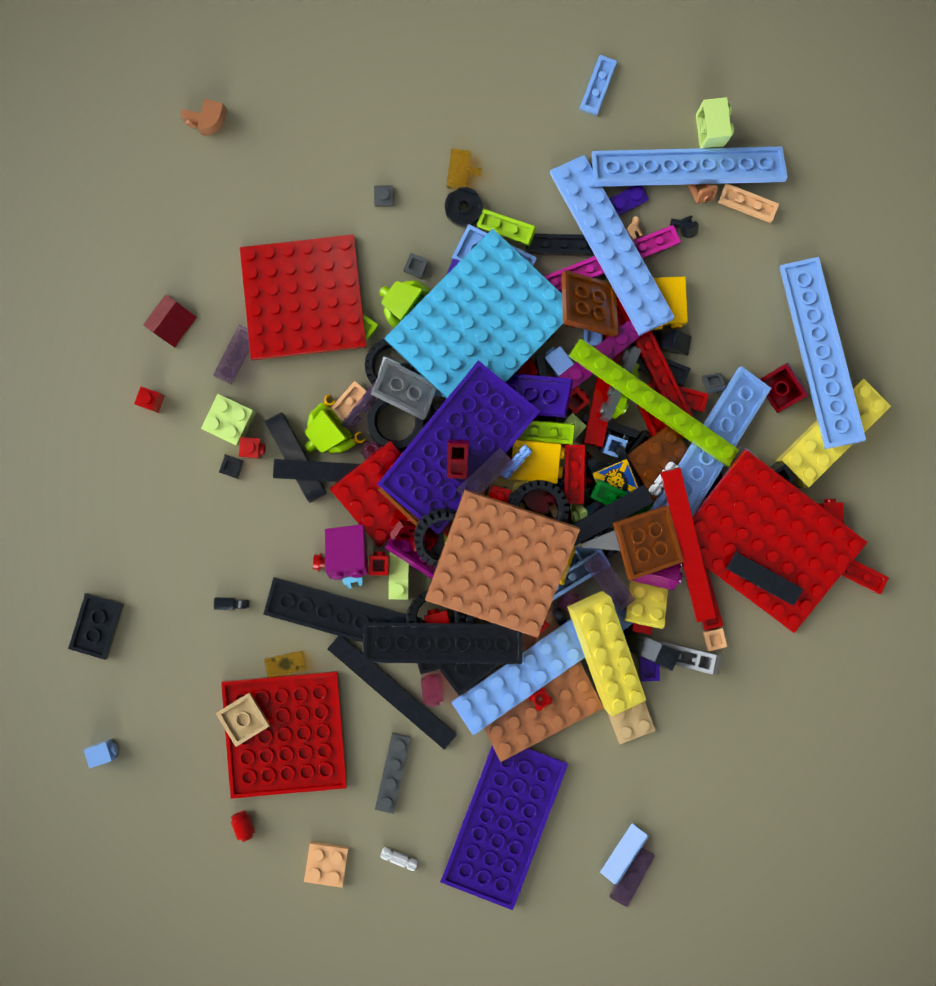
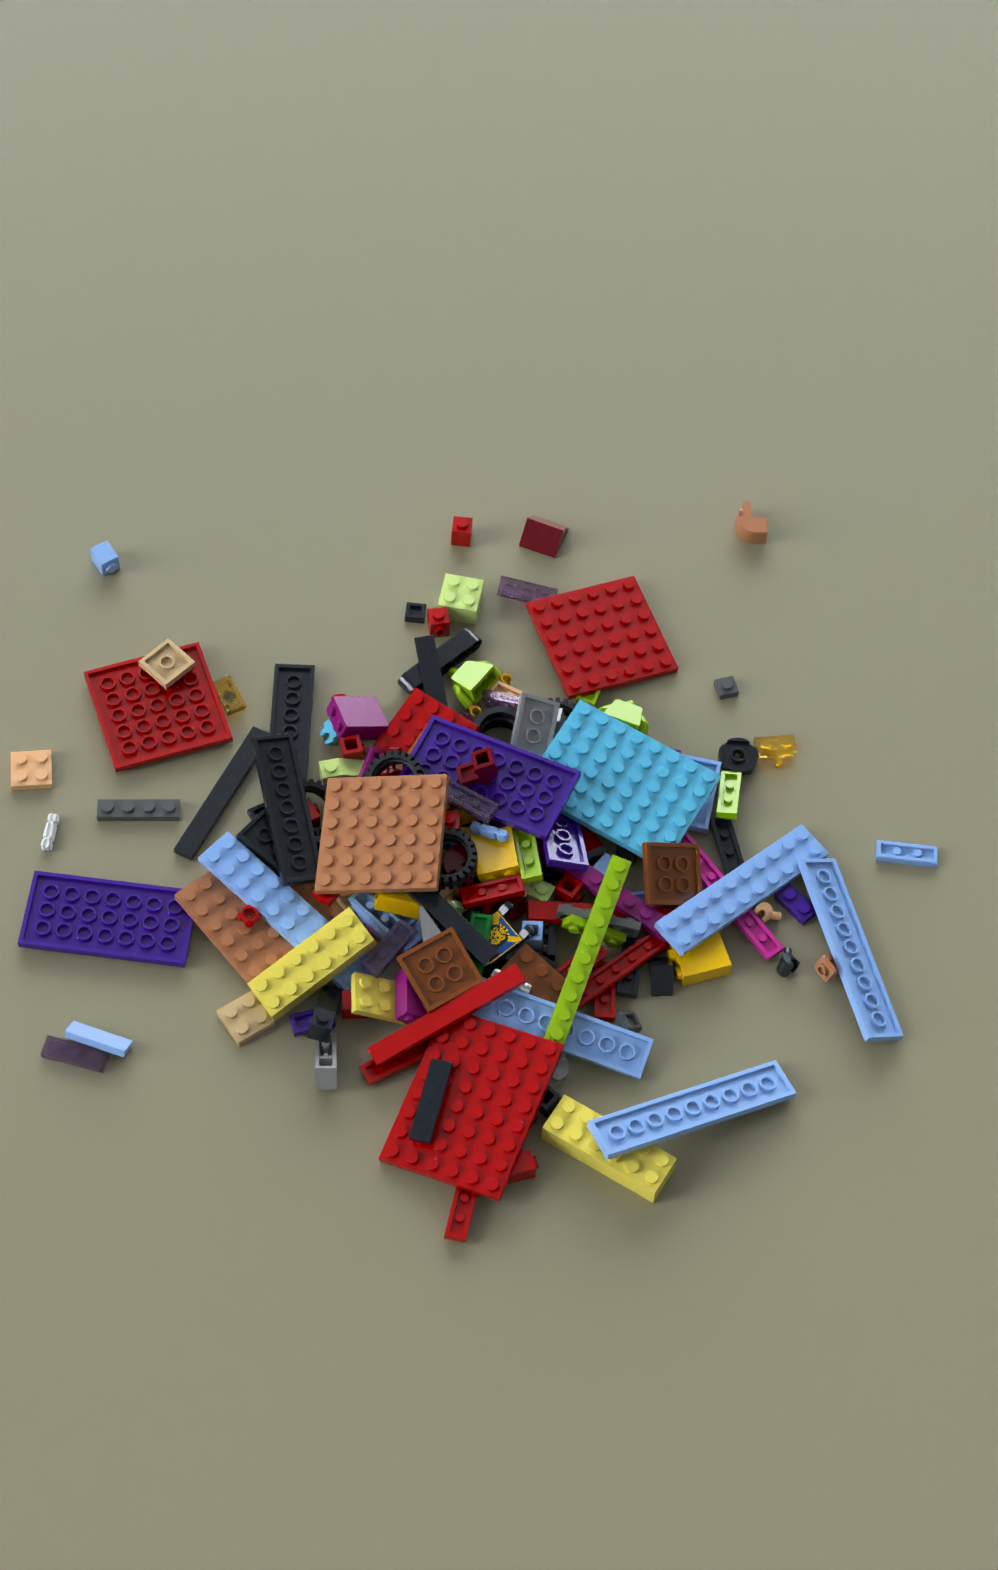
camera: 75 degrees right, 30 degrees down
black plate [68,593,124,660] -> none
black bar [214,597,249,610] -> none
red brick [231,810,256,842] -> none
dark grey plate [403,253,429,279] -> none
clear pink brick [421,673,444,707] -> none
yellowish green brick [696,97,734,148] -> none
light nougat plate [703,627,728,651] -> none
light nougat plate [717,183,779,223] -> none
dark red slope [760,362,809,413] -> none

